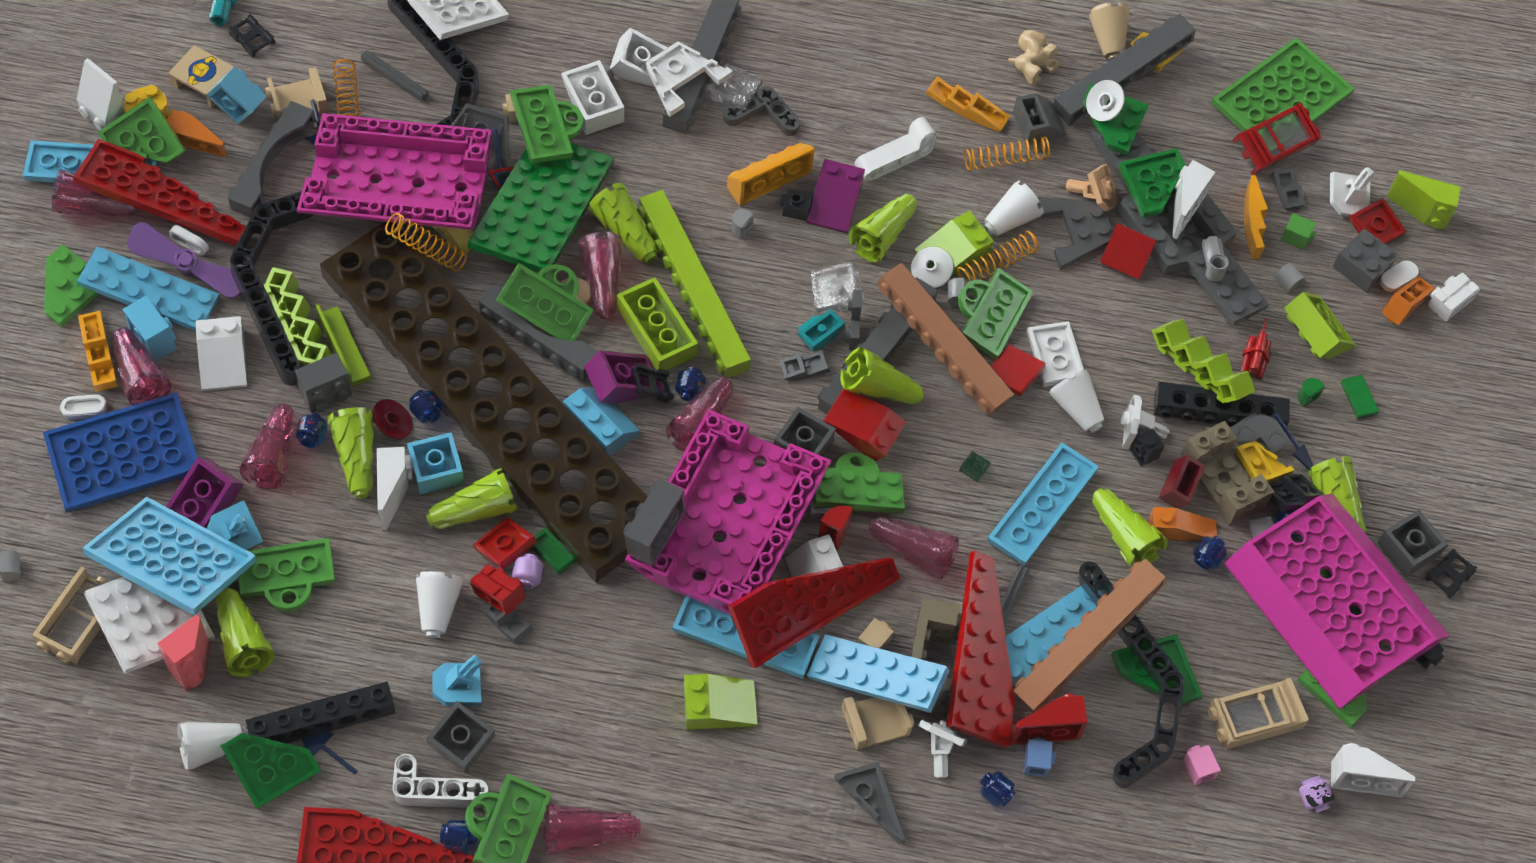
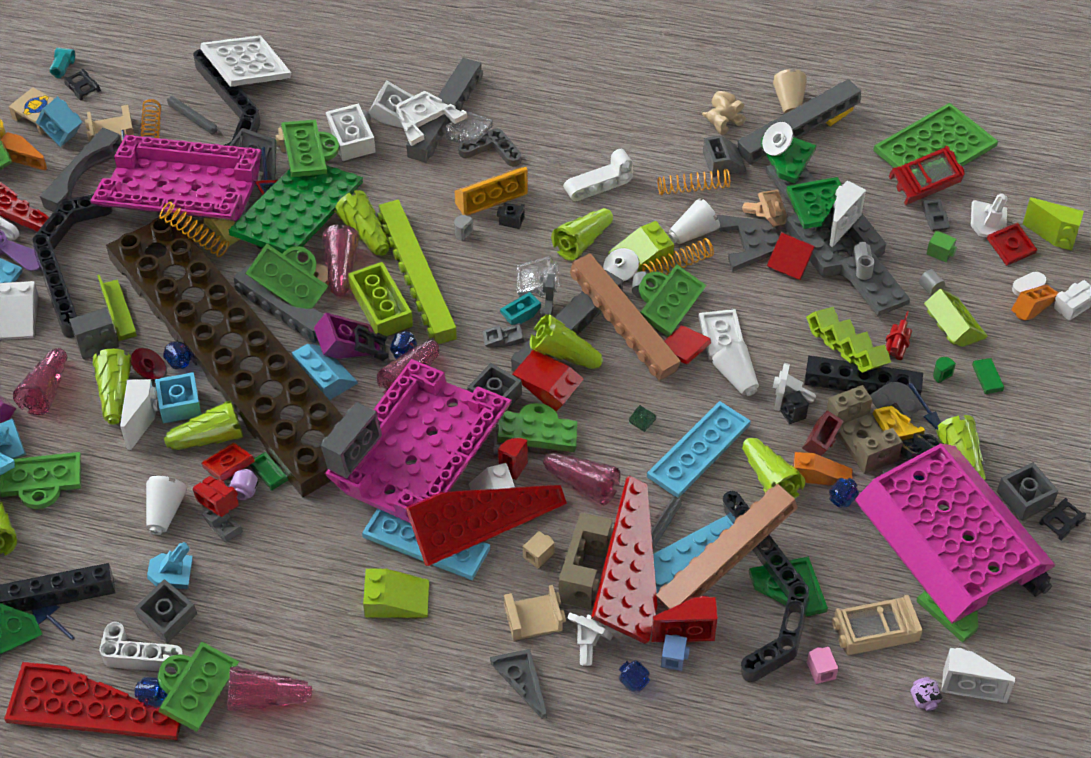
camera: 10 degrees right, 10 degrees down
lime brick [264,267,332,366] -> none
clear blue head [296,413,328,448] -> none
magenta slope [807,159,865,234] -> none
medium azure plate [807,635,950,713] -> none
light orange slope [925,76,1010,132] -> none
light orange slope [1244,175,1268,259] -> none
dark grey brick [1333,229,1398,292] -> none

